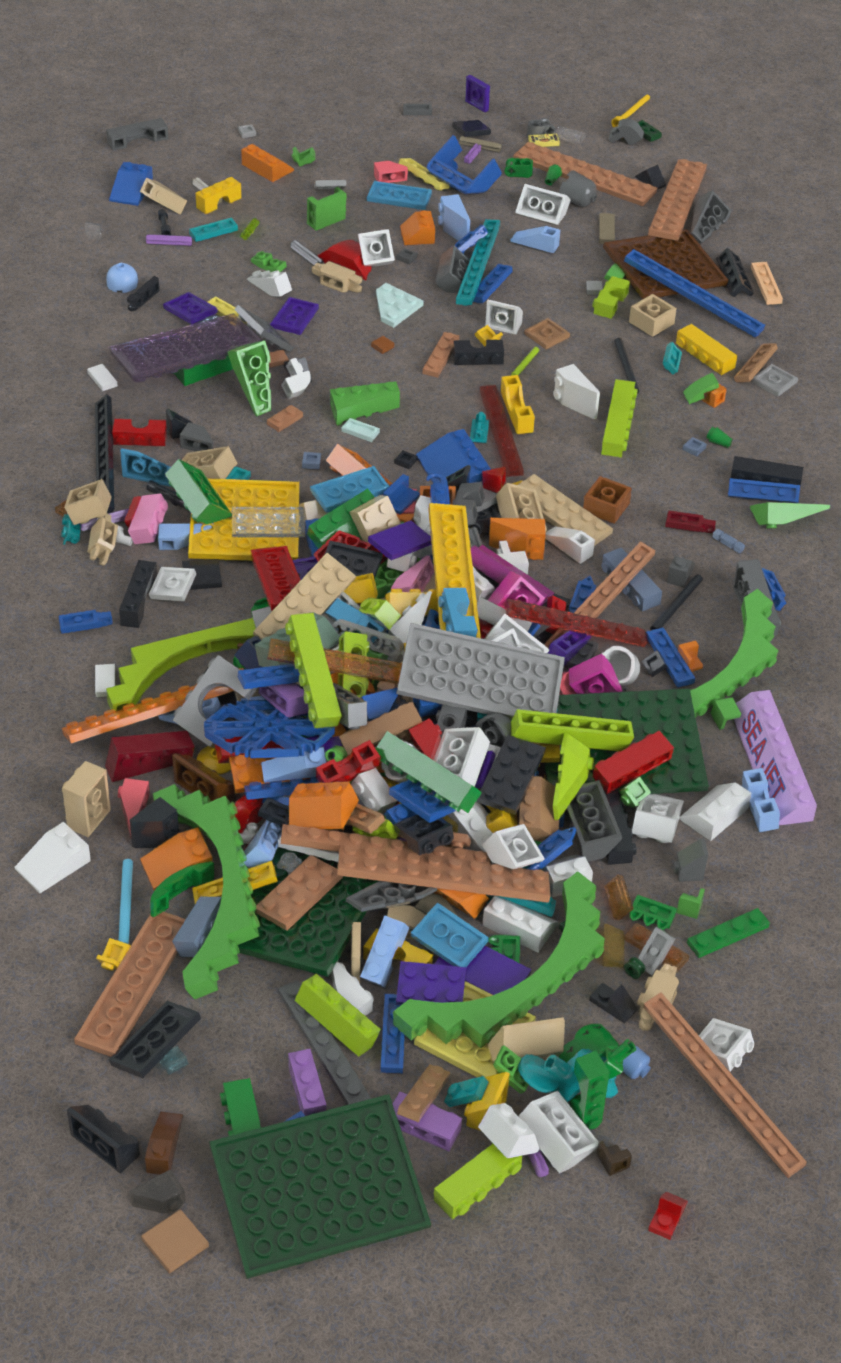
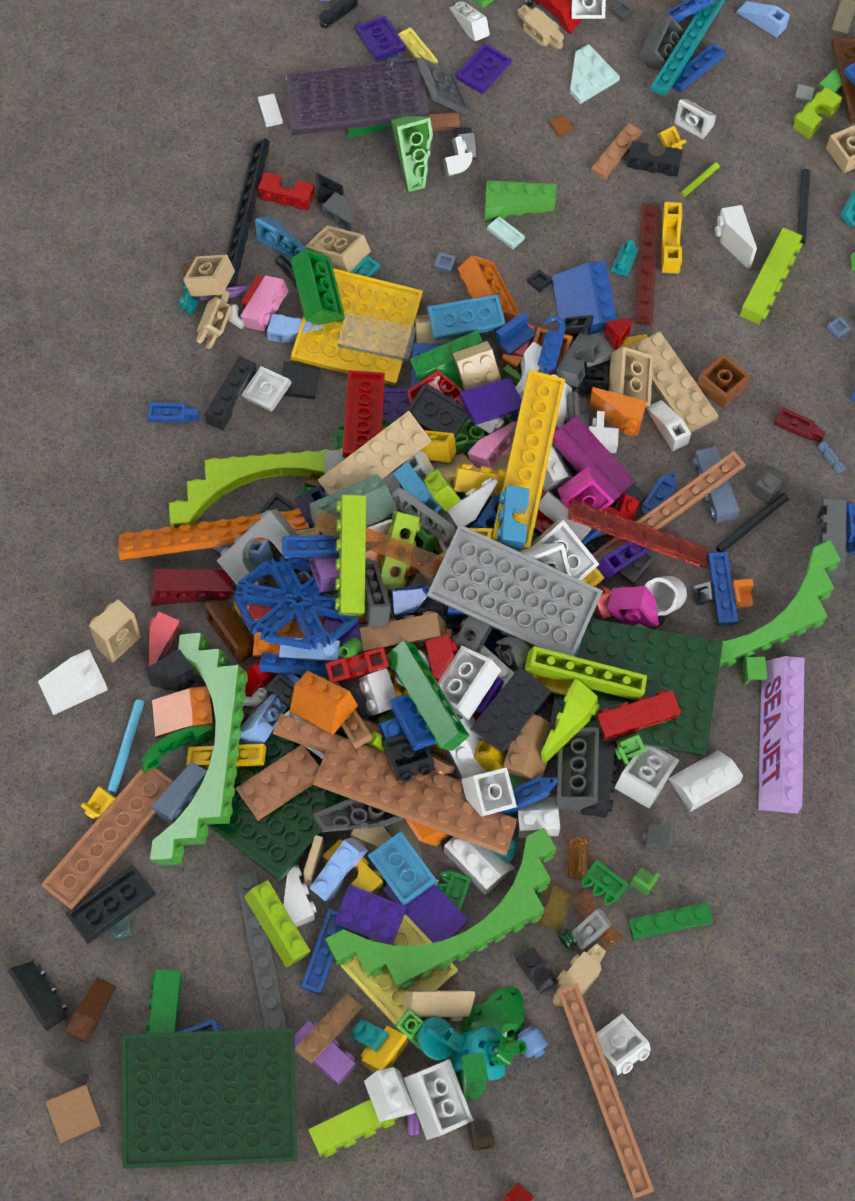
camera: 15 degrees right, 20 degrees up
white tile [95,664,115,697] -> none
nougat plate [267,405,303,432] -> none
clear plate [277,853,302,874] -> none
medium lavender brick [288,1049,326,1116] -> none
medium nougat tile [524,318,570,349] -> none
light blue arch [742,768,780,832] -> none

